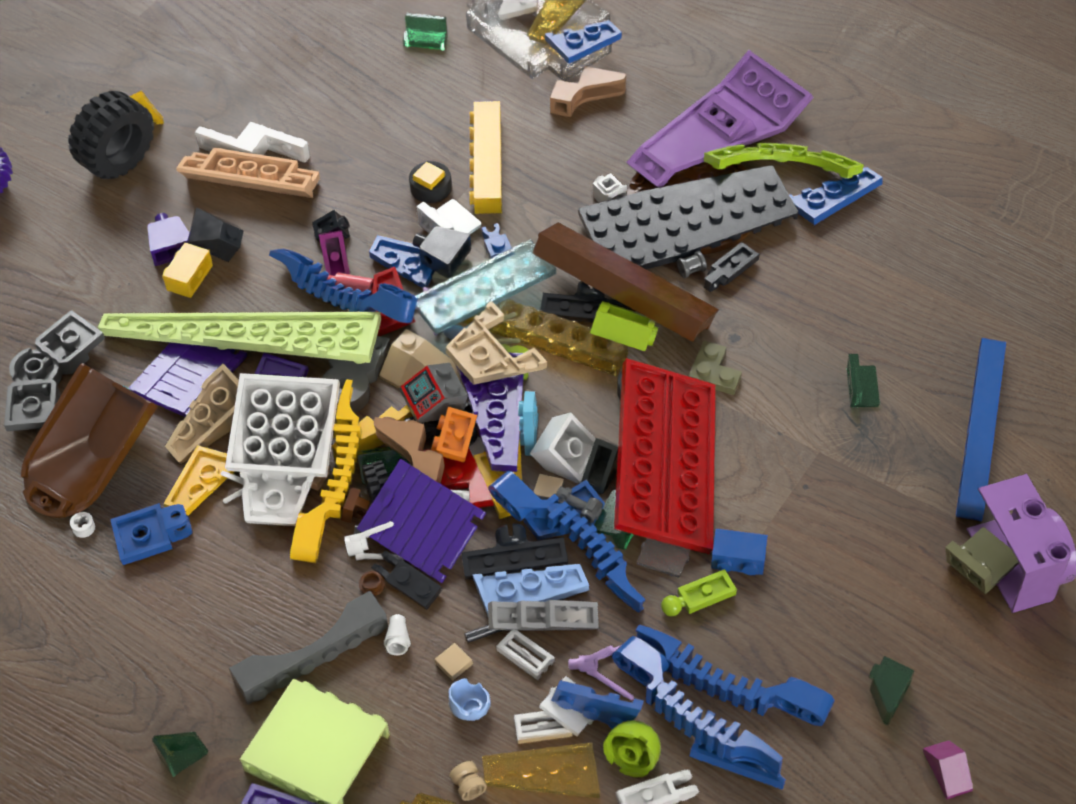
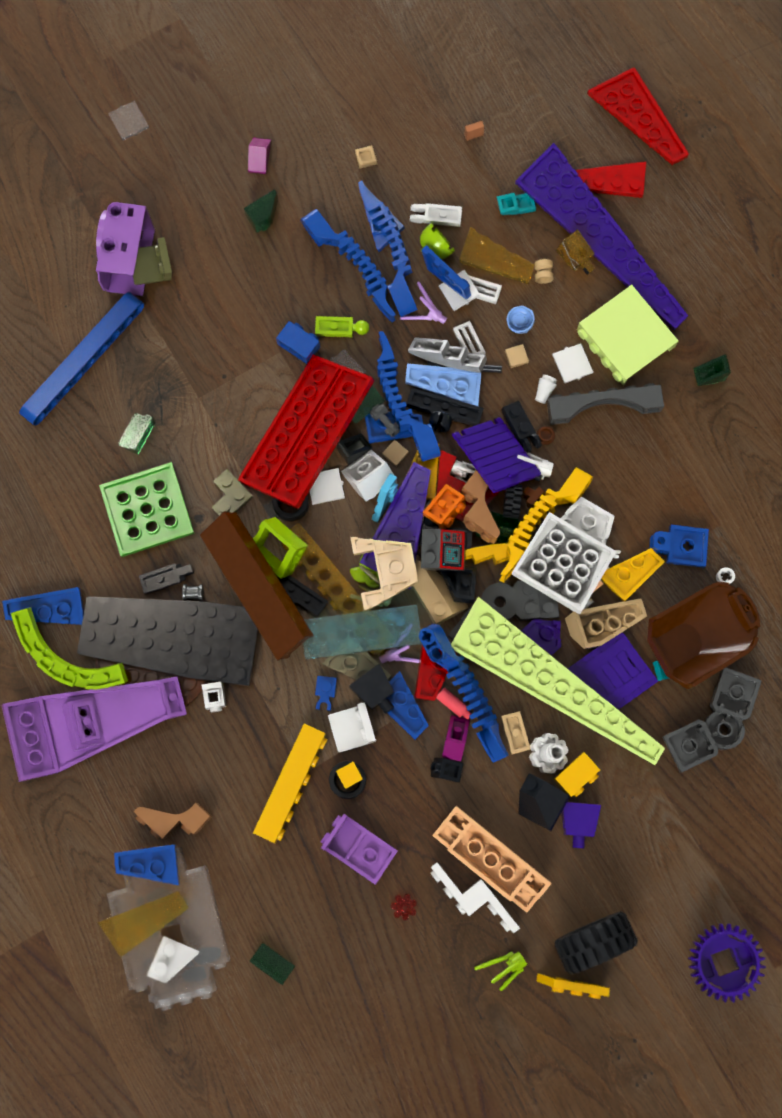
camera: 155 degrees left, 25 degrees up
none -> piece [99,462,195,557]
none -> white piece [309,468,345,505]
none -> medium lavender bracket [321,814,397,885]
none -> clear red plant [391,894,417,921]
none -> black wing [440,566,477,604]
none -> lime plant [474,951,527,991]
none -> tan plate [501,711,531,755]
none -> white plant [529,733,568,774]
none -> white piece [552,343,593,384]

